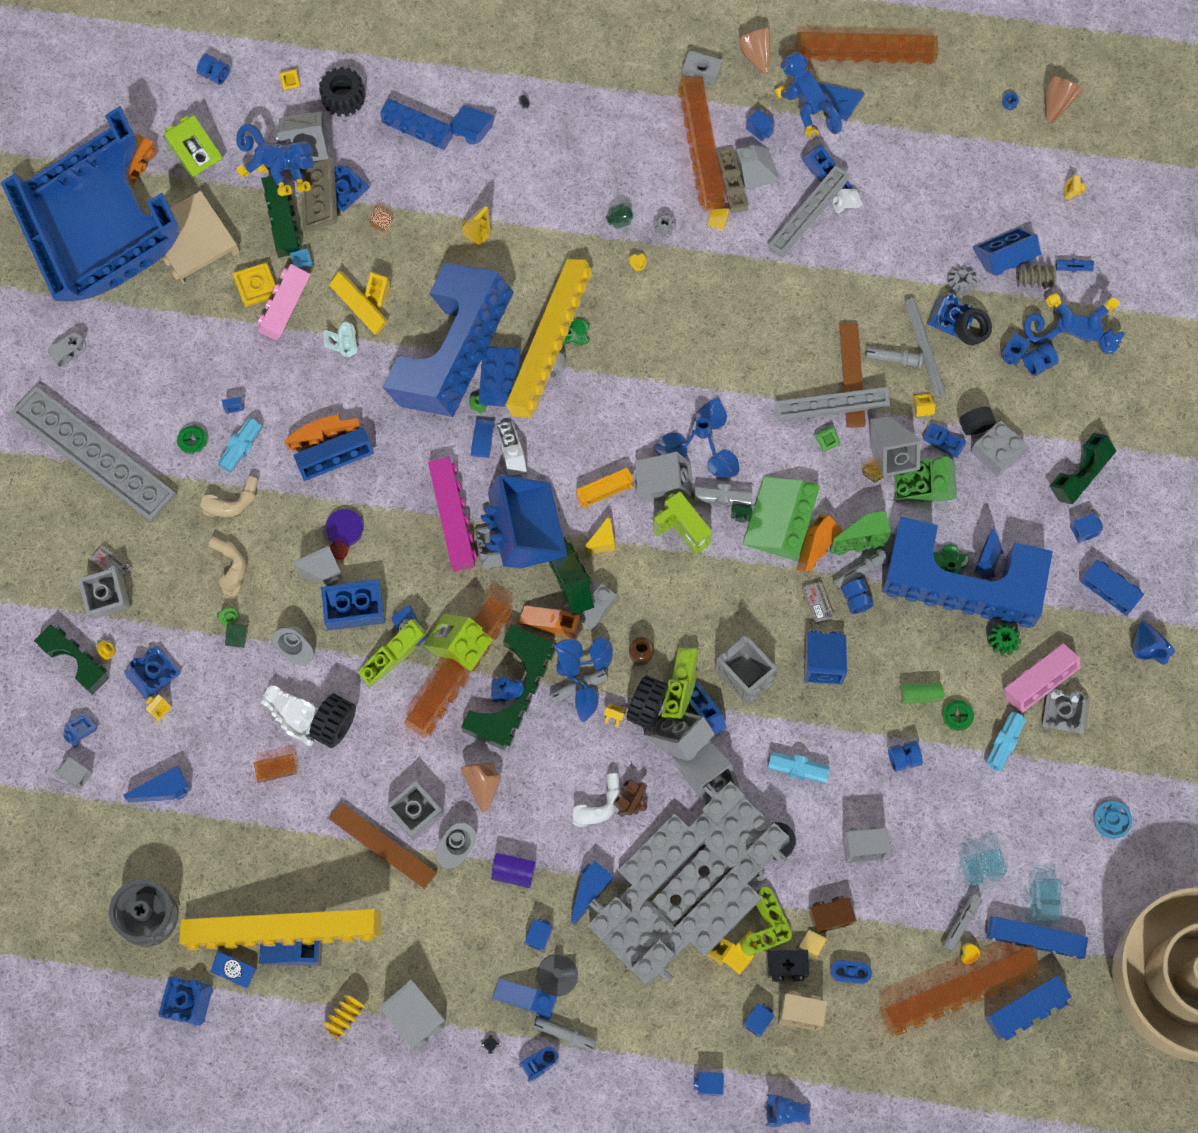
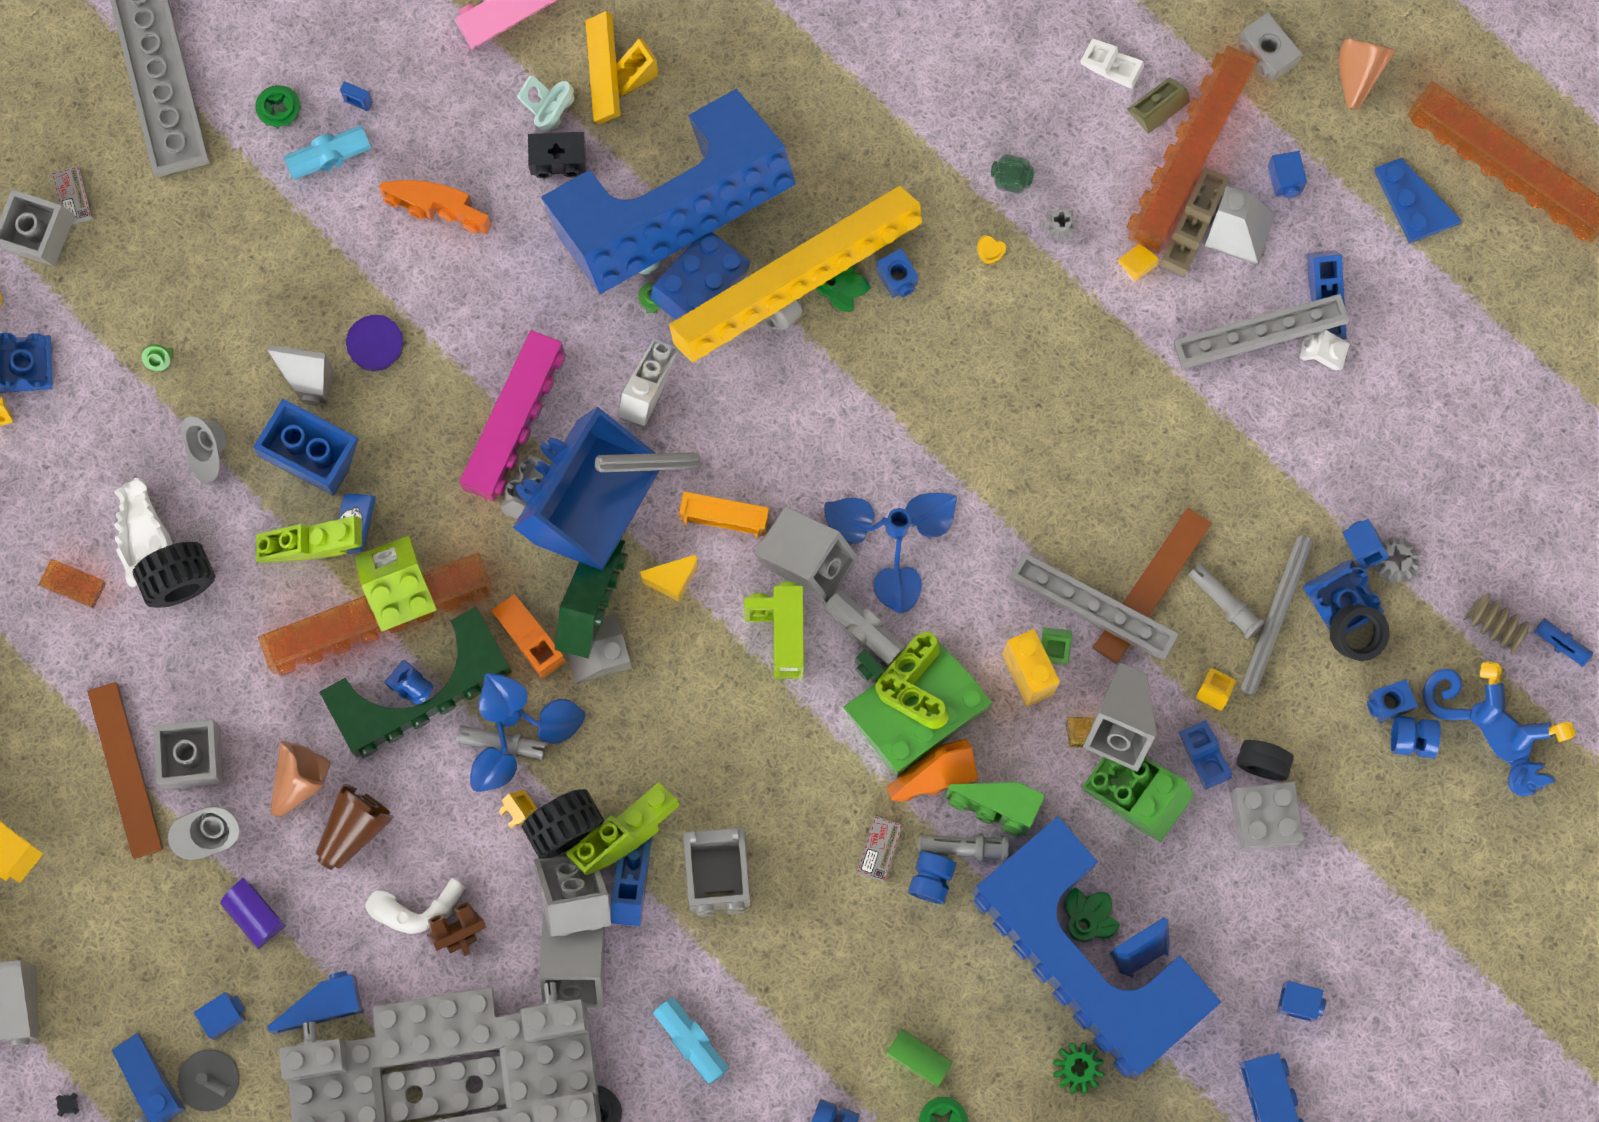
camera: 35 degrees right, 5 degrees up
tan piece [200,476,258,517] -> none
tan piece [209,537,246,597] -> none
dark green slope [225,623,248,648] -> none
blue brick [293,427,374,481] -> none
clear red plate [330,541,348,560] -> none
yellow slope [462,206,491,246] -> none
blue slope [471,419,495,458] -> none
reddish brown head [629,637,654,665] -> none
blue animal [774,52,842,139] -> none
blue slope [804,630,847,685] -> none
blue slope [972,226,1042,275] -> none
dark green arch [1050,433,1117,505] -> none
none -> reddish brown cone [316,784,394,870]
none -> black brick [528,132,586,179]
none -> light grey axle [595,452,700,472]
none -> lime beam [875,632,949,729]
none -> blue brick [876,248,918,298]
none -> yellow brick [1002,629,1060,707]
none -> white slope [1081,38,1144,89]
none -> olive slope [1127,77,1190,133]
none -> blue brick [1342,519,1390,570]

